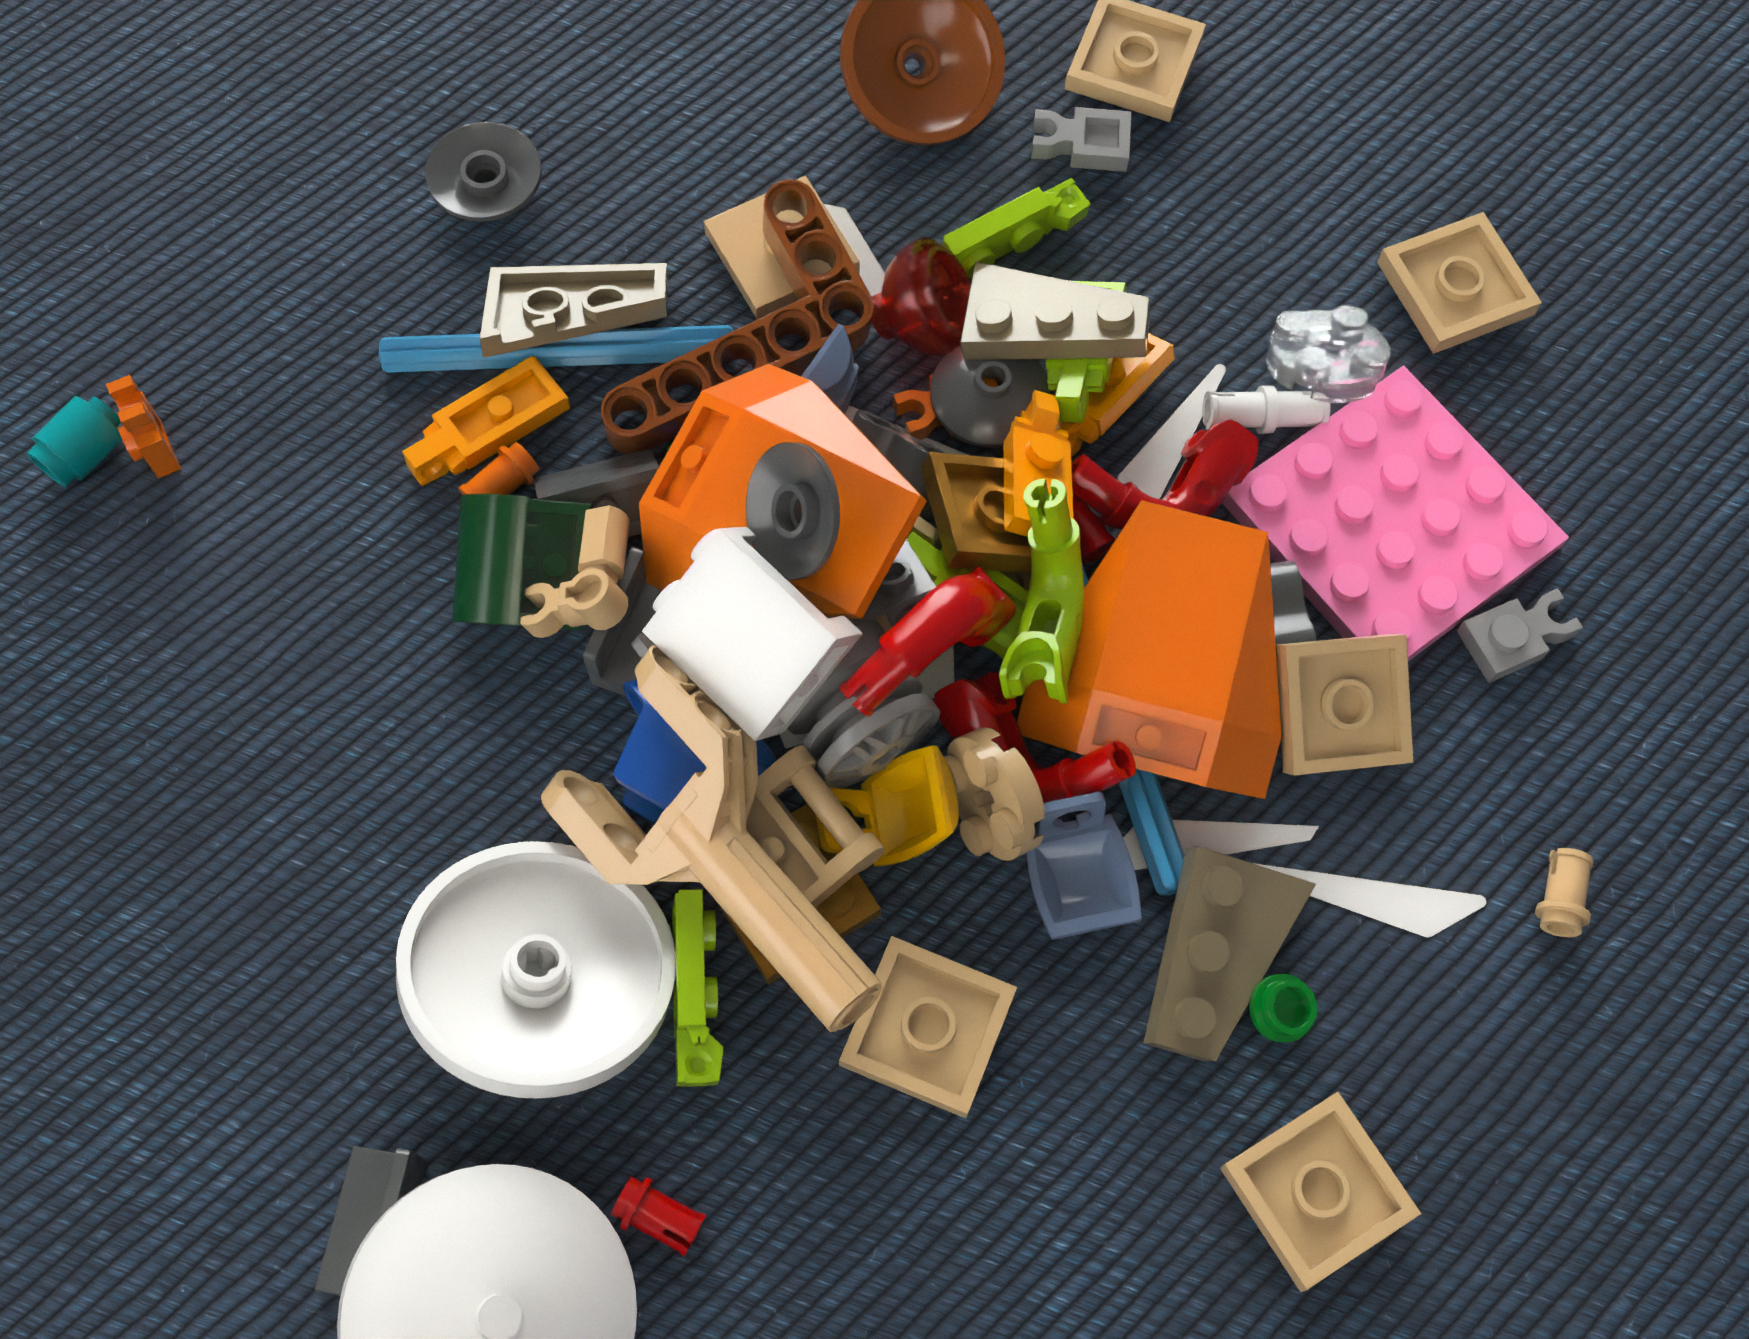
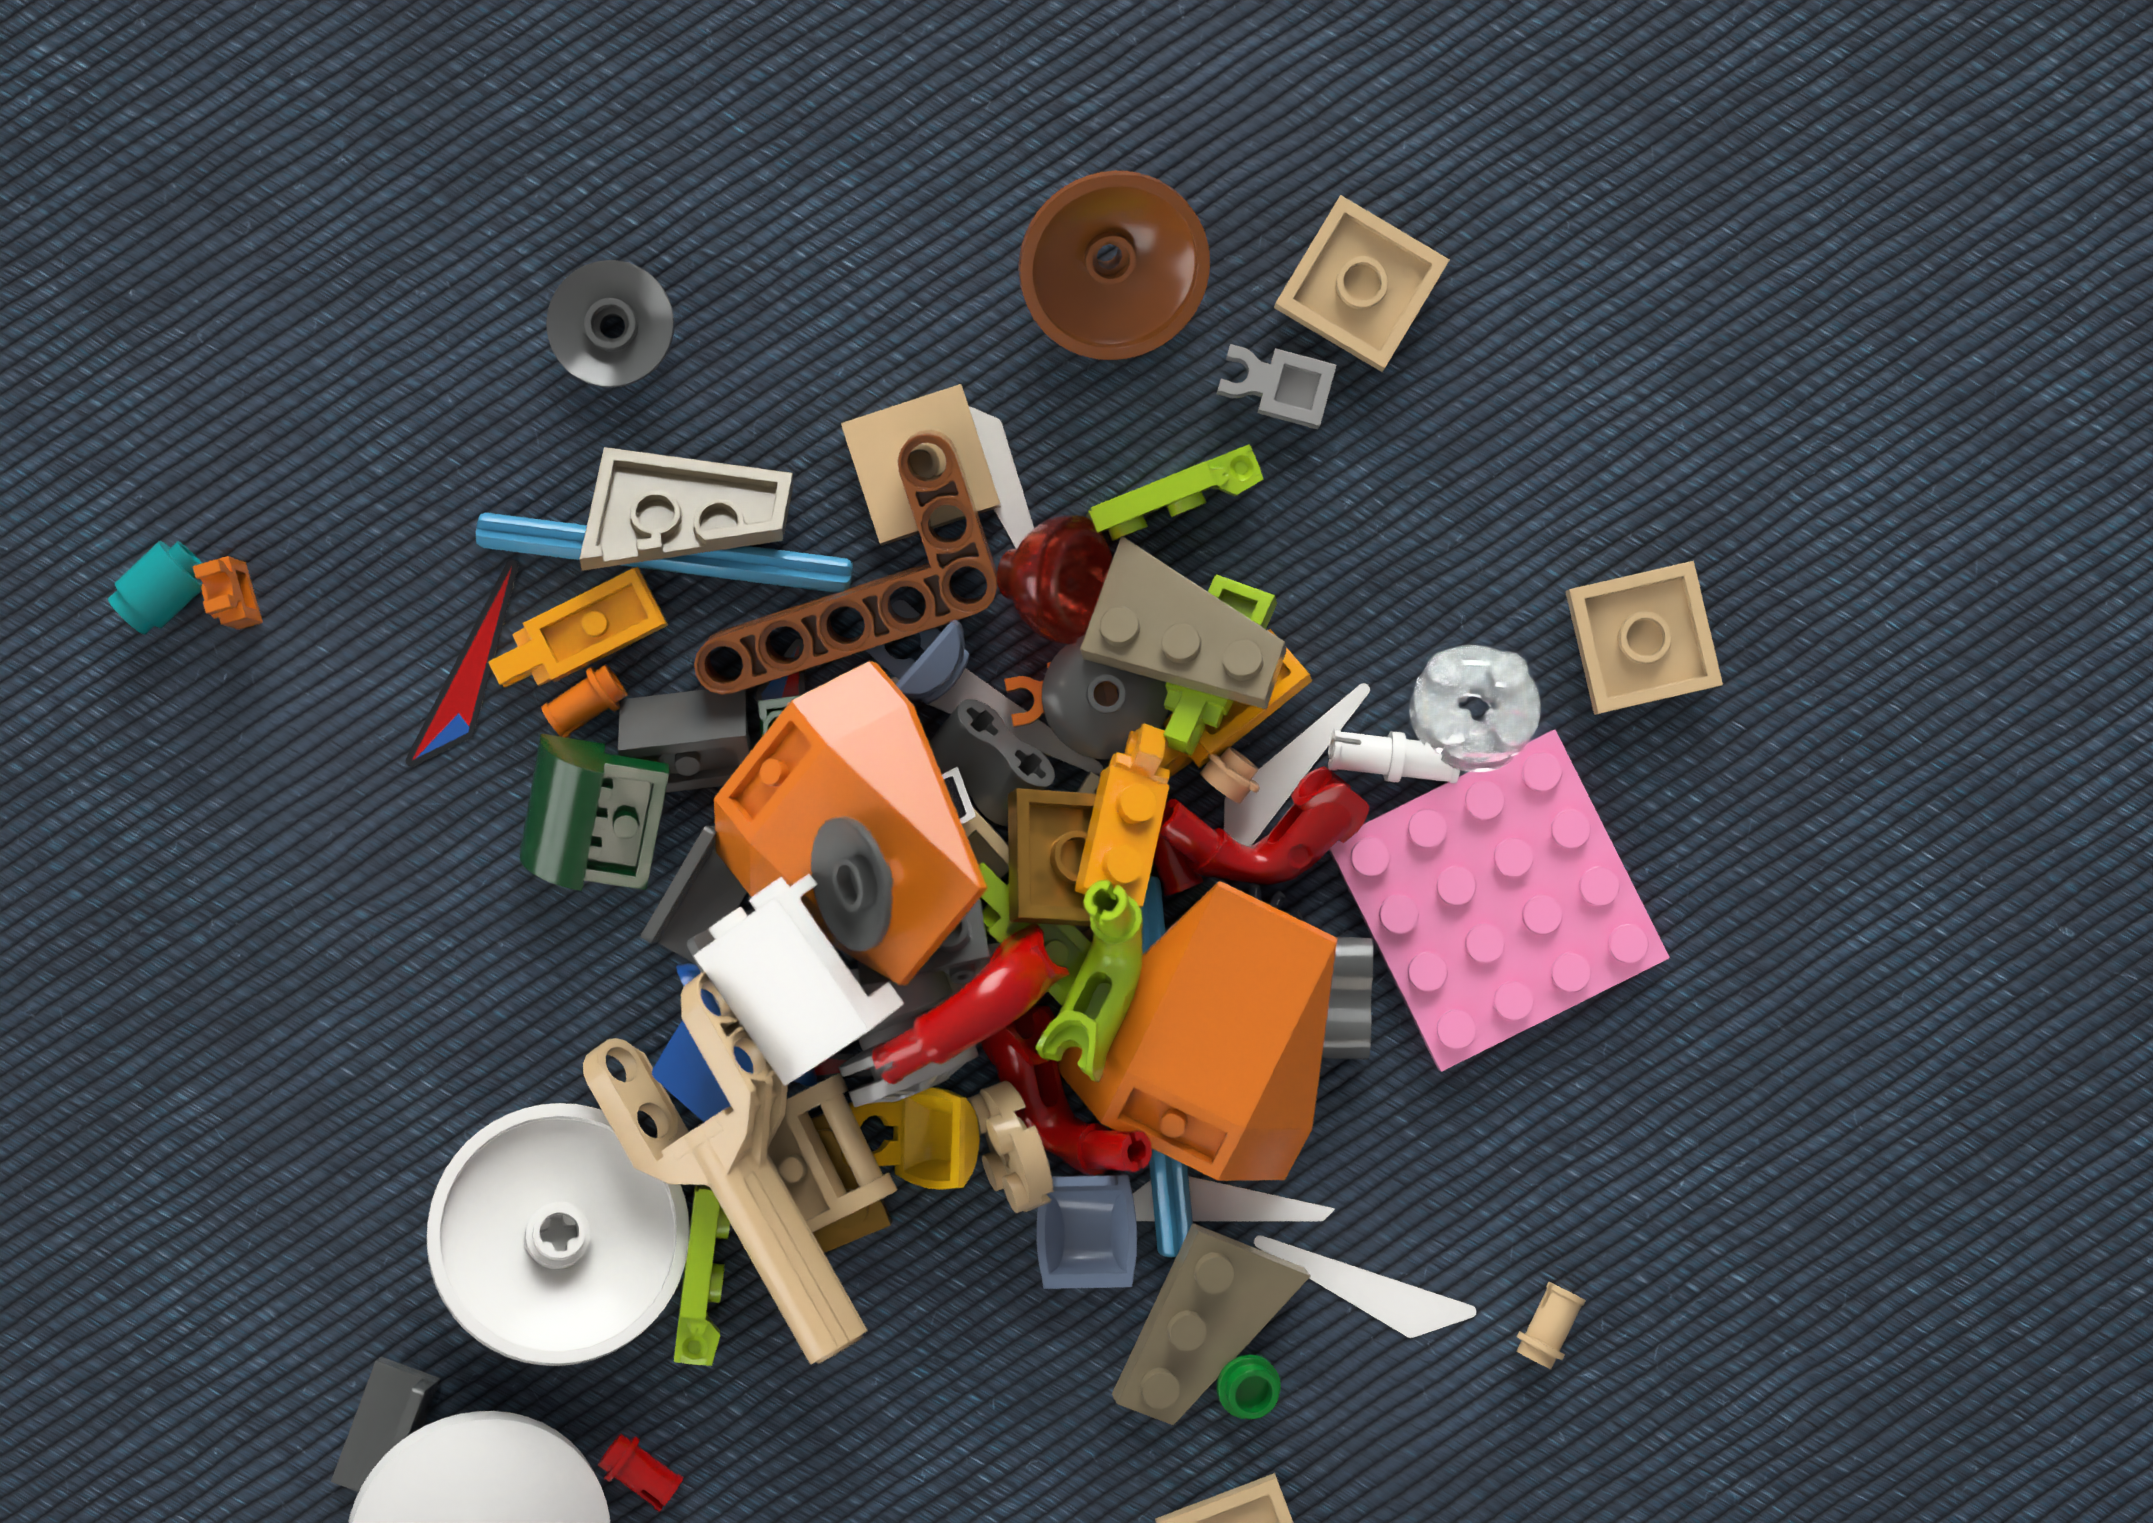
camera: 20 degrees right, 20 degrees up
tan bar [520,505,630,638] -> none
tan plate [839,936,1017,1119] -> none
tan plate [1276,634,1413,775] -> none
light grey plate [1457,588,1583,683] -> none
none -> sticker [406,559,519,767]
none -> light nougat plate [1200,747,1260,804]

